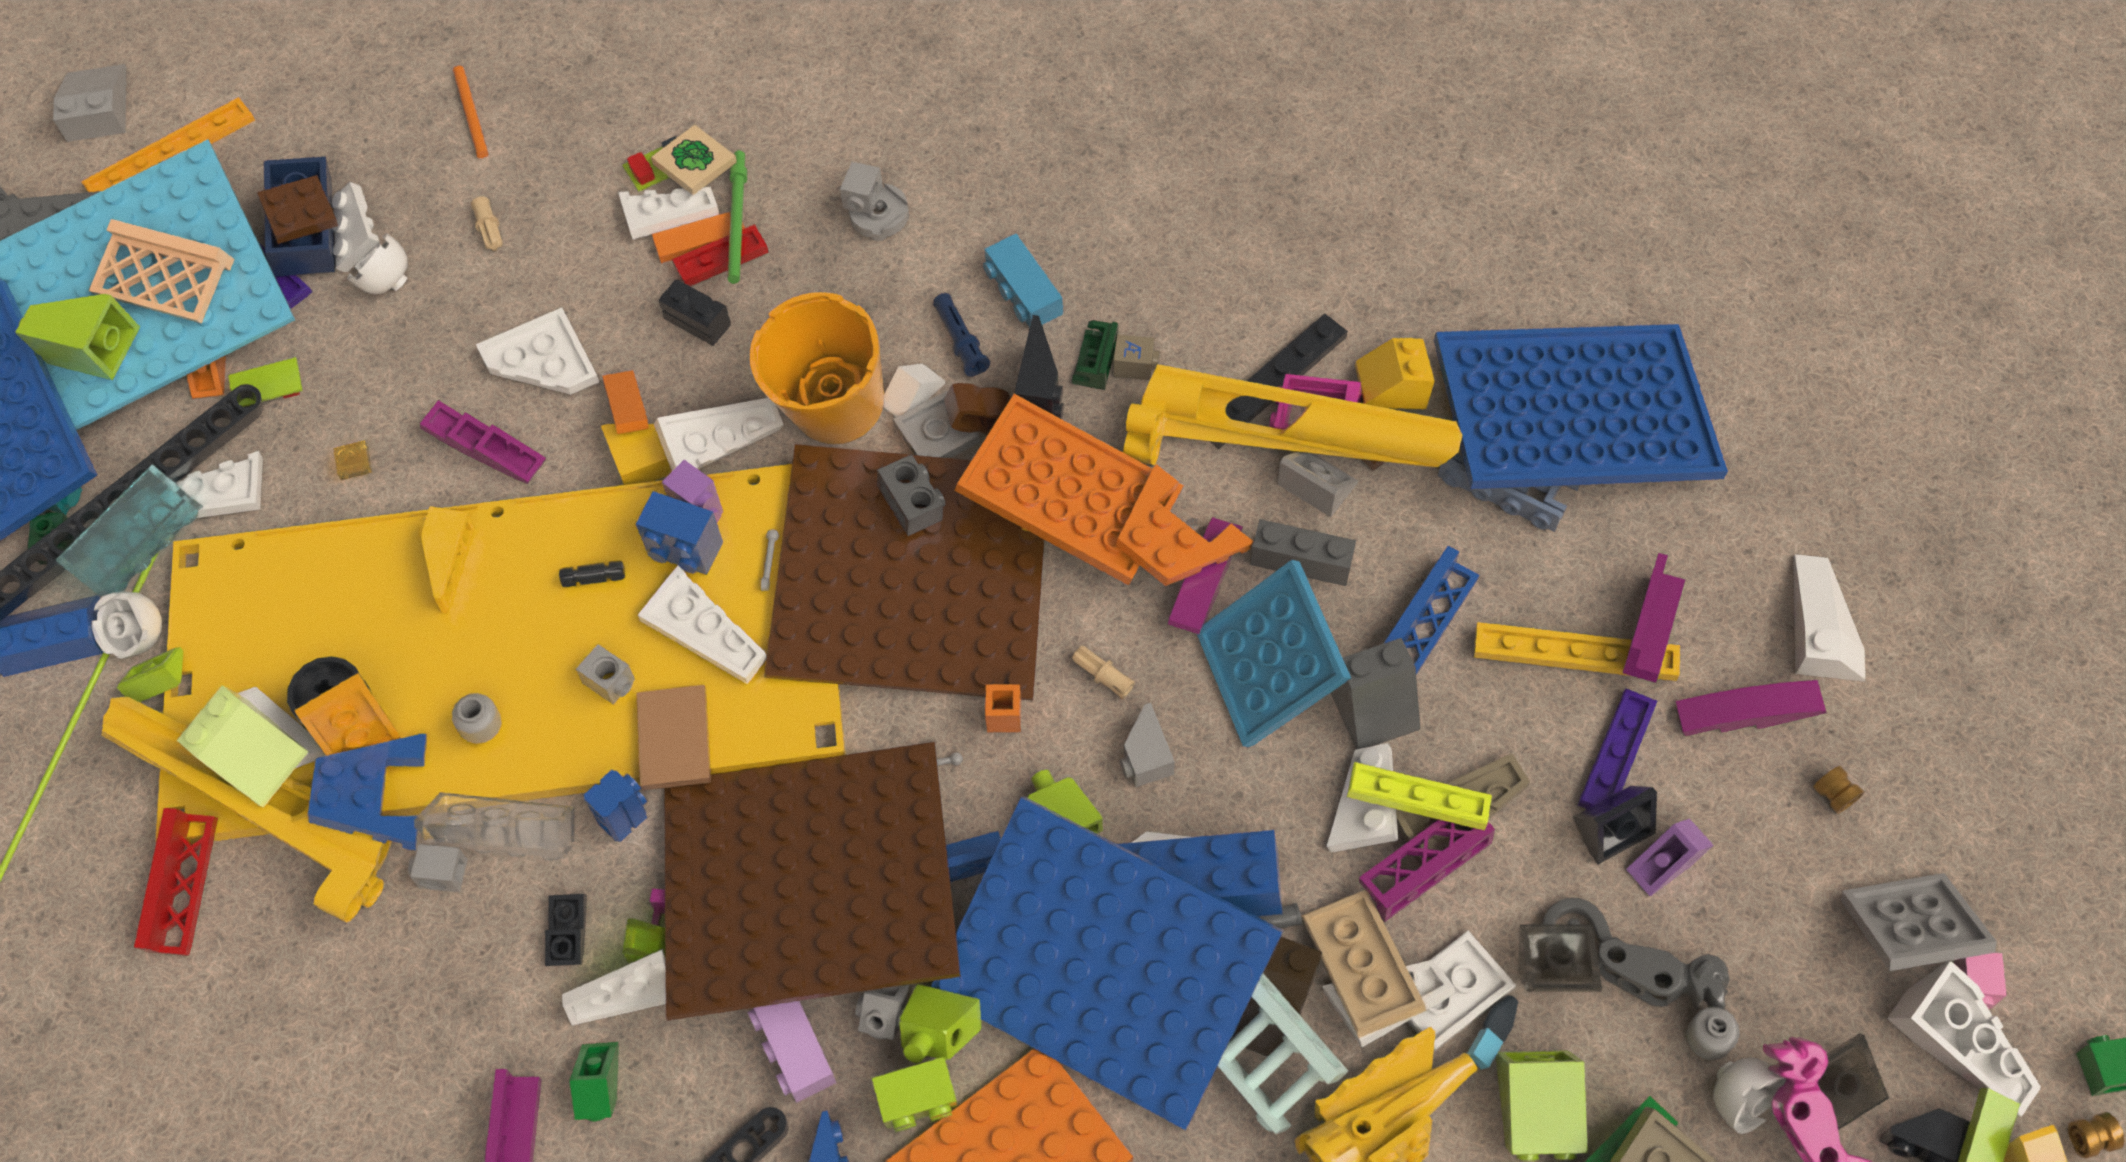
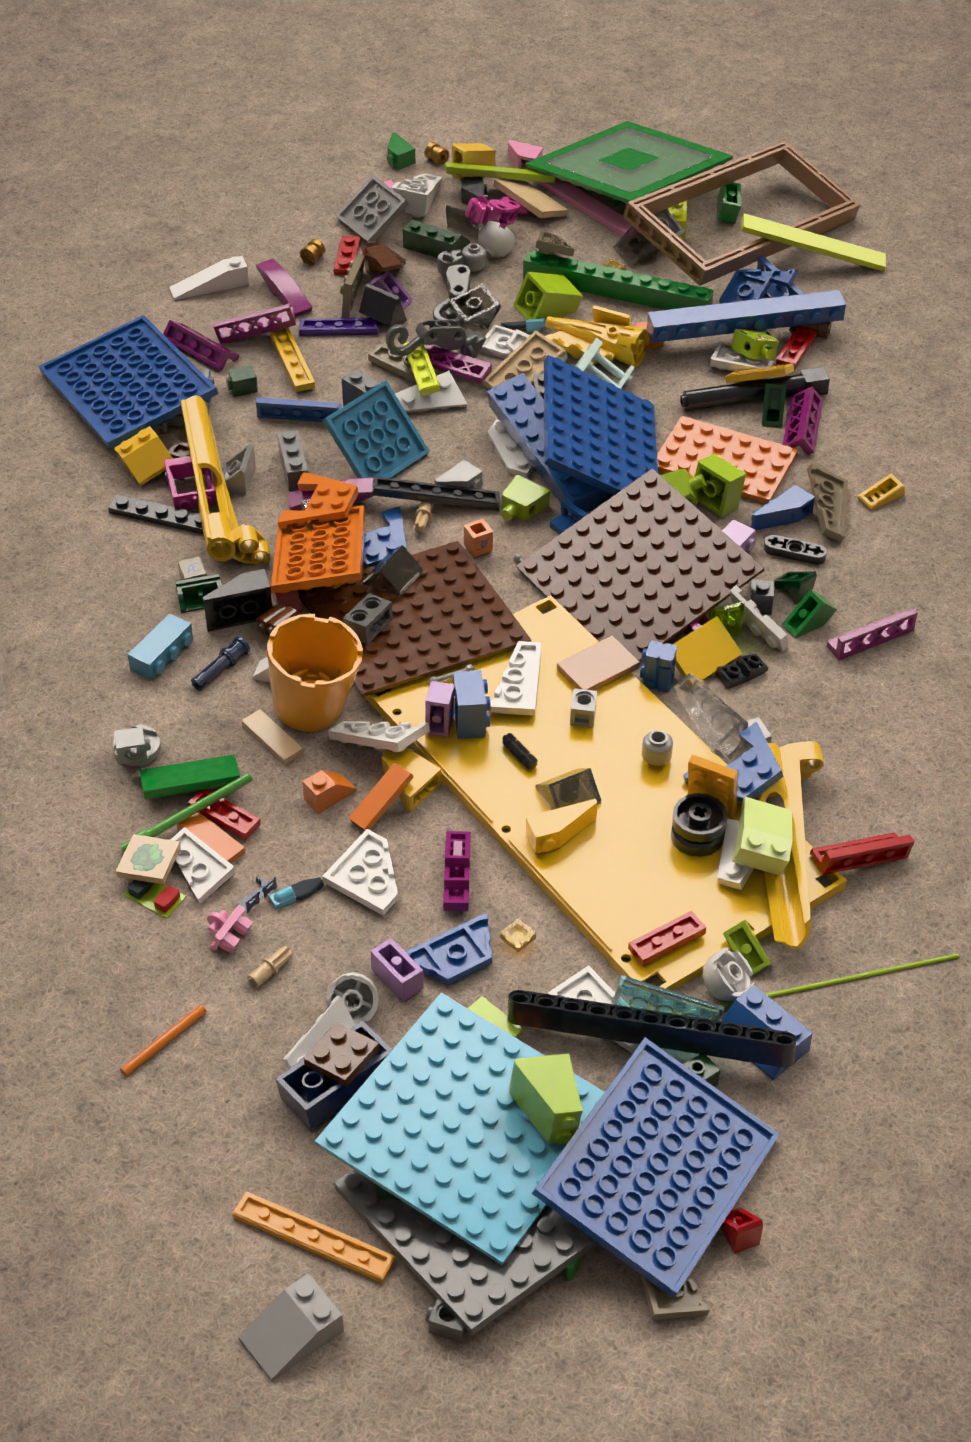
camera: 120 degrees left, 15 degrees down
light nougat fence [89,219,235,324] -> none
black brick [659,279,731,346] -> none
none -> green tile [140,754,240,799]
none -> magenta fence [163,320,240,371]
none -> bright pink hips [207,904,253,953]
none -> dark green brick [226,365,258,397]
none -> piece [236,877,277,913]
none -> piece [269,877,324,910]
none -> orange slope [302,770,357,813]
none -> red plate [334,235,360,275]
none -> dark tan wing [340,254,365,318]
none -> reddish brown wedge [361,241,406,272]
none -> clear smoke slope [362,545,423,596]
none -> wing [363,506,407,568]
none -> medium lavender brick [370,938,424,1002]
none -> black tile [372,476,500,511]
none -> dark grey animal [386,320,486,358]
none -> dark green slope [403,220,470,258]
none -> wing [405,913,492,985]
none -> clear smoke slope [535,768,602,810]
none -> plate [628,910,707,966]
none -> yellow tile [673,616,743,688]
none -> black slope [749,579,774,615]
none -> dark green slope [773,571,817,604]

